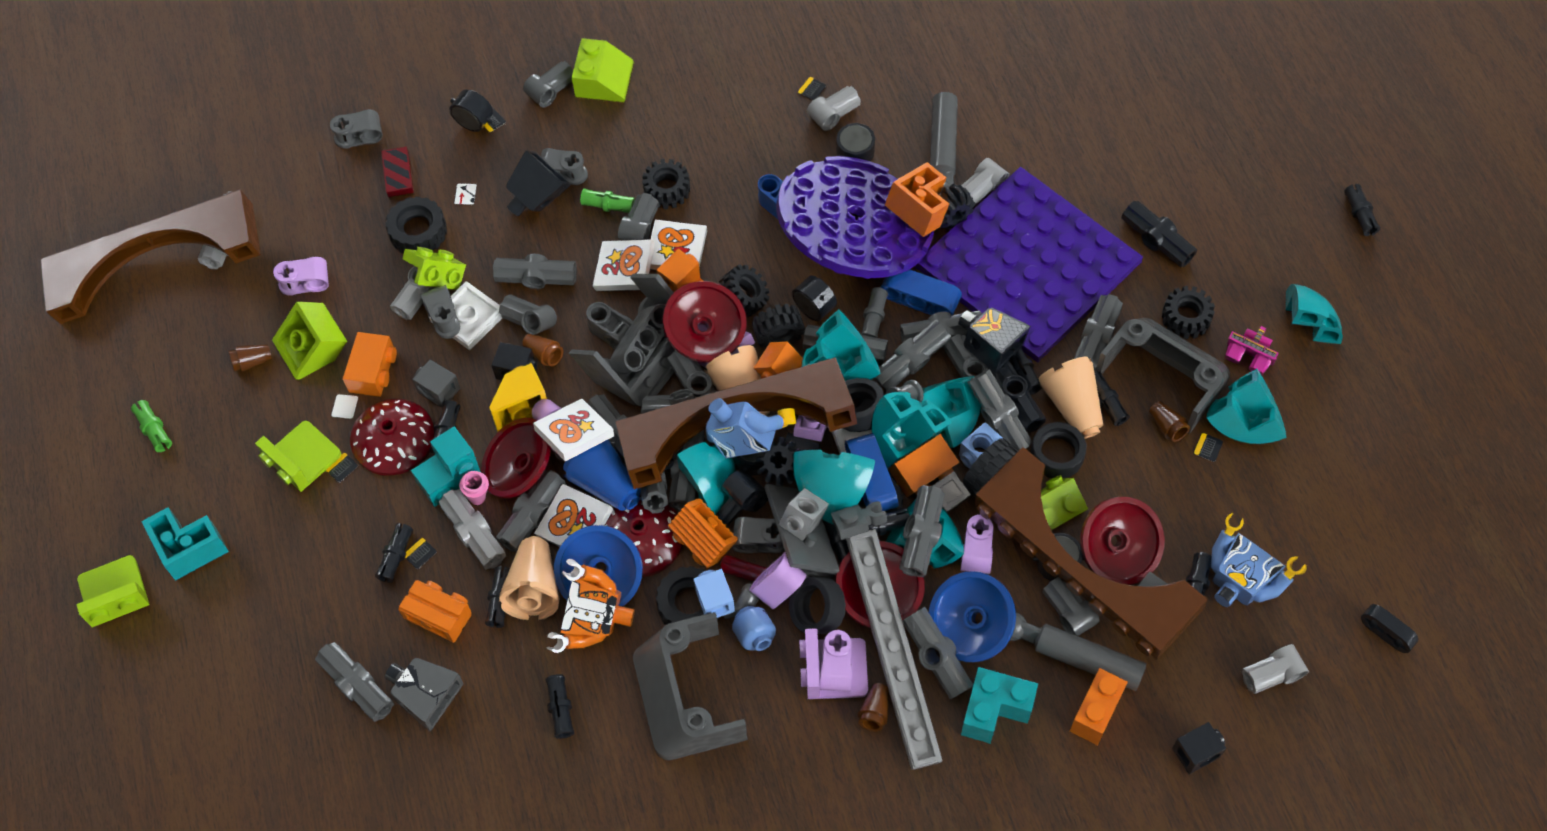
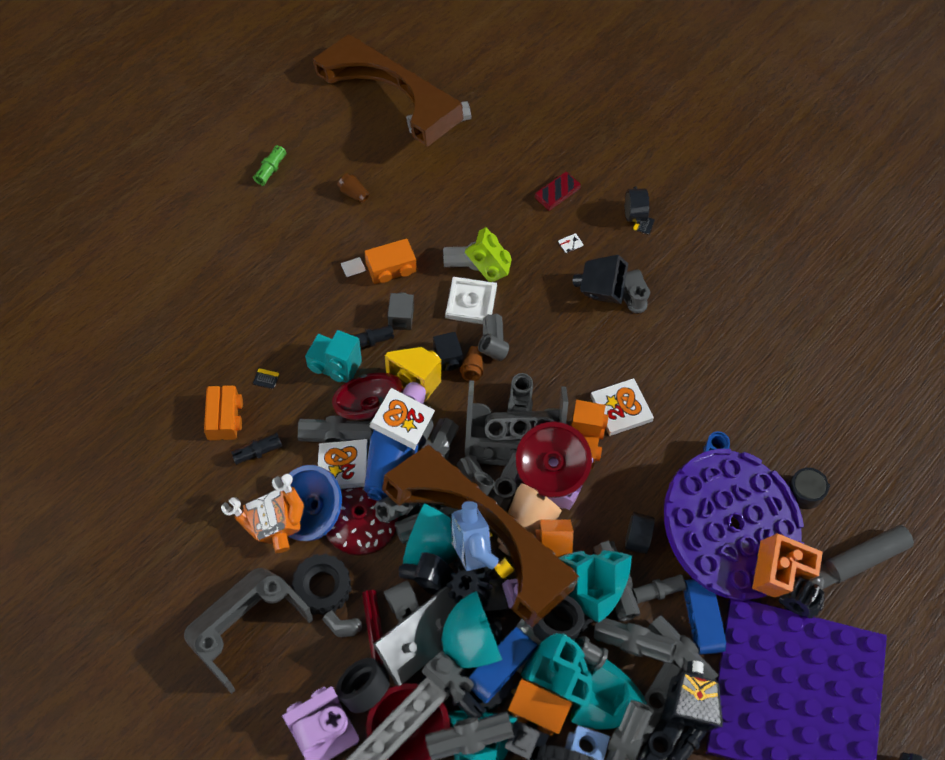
camera: 55 degrees right, 0 degrees up
lime bracket [77,555,150,628] -> none
teal brick [141,507,229,581] -> none
lime bracket [255,421,341,492] -> none
lime slope [272,302,347,379] -> none
lavender piece [273,257,329,296] -> none
dark grey piece [315,642,395,722] -> none
black sticker [326,453,358,482] -> none
dark grey piece [330,109,383,148] -> none
dark red dish [350,399,435,476] -> none
black pin [375,523,414,583] -> none
black tyre [385,197,447,254] -> none
dark grey torso [385,658,464,731] -> none
dark grey piece [420,285,460,339] -> none
light grey piece [439,489,506,570] -> none
bright pink cone [460,471,489,505] -> none
dark grey piece [493,254,577,289] -> none
light nougat cone [499,536,559,620] -> none
dark grey piece [523,61,573,107] -> none
black pin [546,674,574,739] -> none
lime slope [572,38,634,102] -> none
bright green pin [580,189,635,213] -> none
white tile [593,240,655,291] -> none
dark grey piece [618,193,659,241] -> none
black tyre [642,159,690,209] -> none
orange brick [668,498,738,568] -> none
light blue brick [693,569,735,618] -> none
black tyre [719,264,770,317] -> none
medium blue head [732,606,776,651] -> none
lavender beam [749,552,807,609] -> none
black tyre [752,304,805,349] -> none
light grey brick [779,488,829,541] -> none
black sticker [798,77,826,100] -> none
light grey piece [807,86,861,131] -> none
light grey piece [962,158,1009,206] -> none

